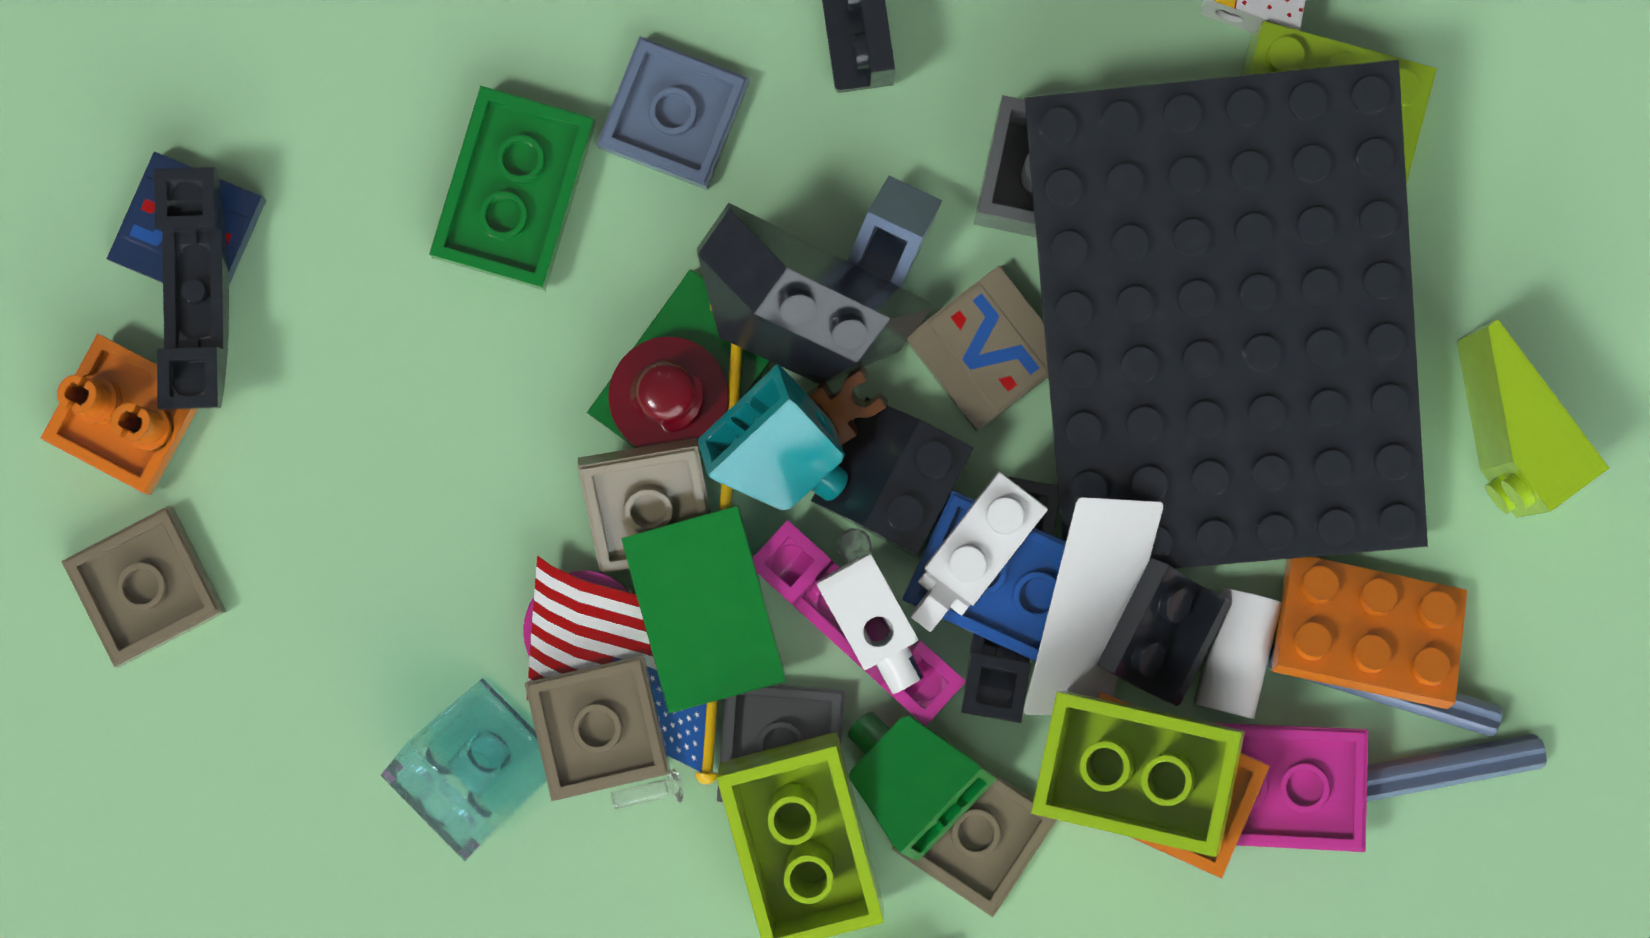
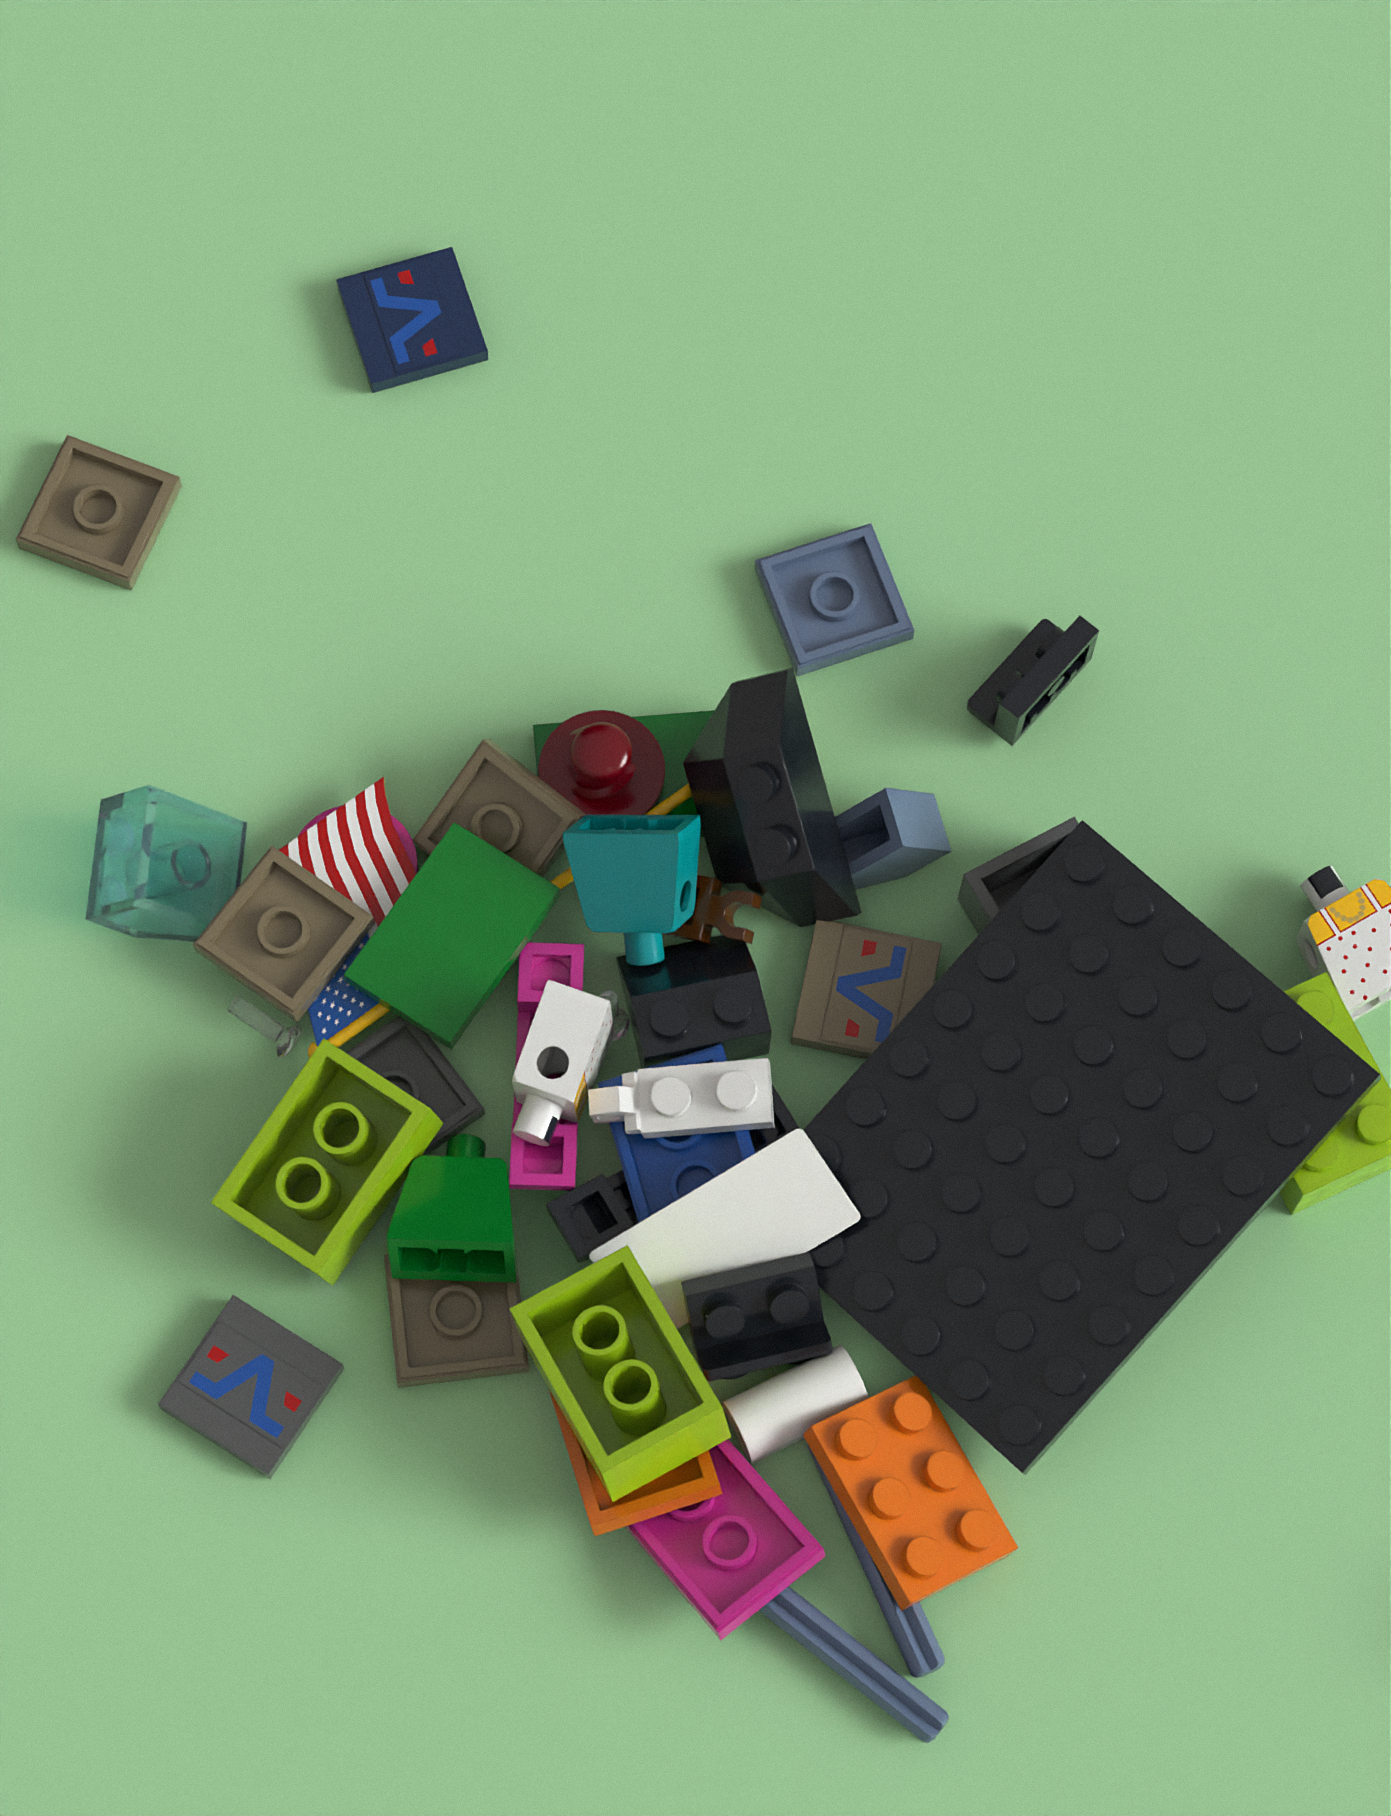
camera: 45 degrees right, 15 degrees down
orange plate [40,333,198,495] -> none
black slope [154,167,229,410] -> none
green plate [429,86,596,291] -> none
lime slope [1457,319,1610,518] -> none

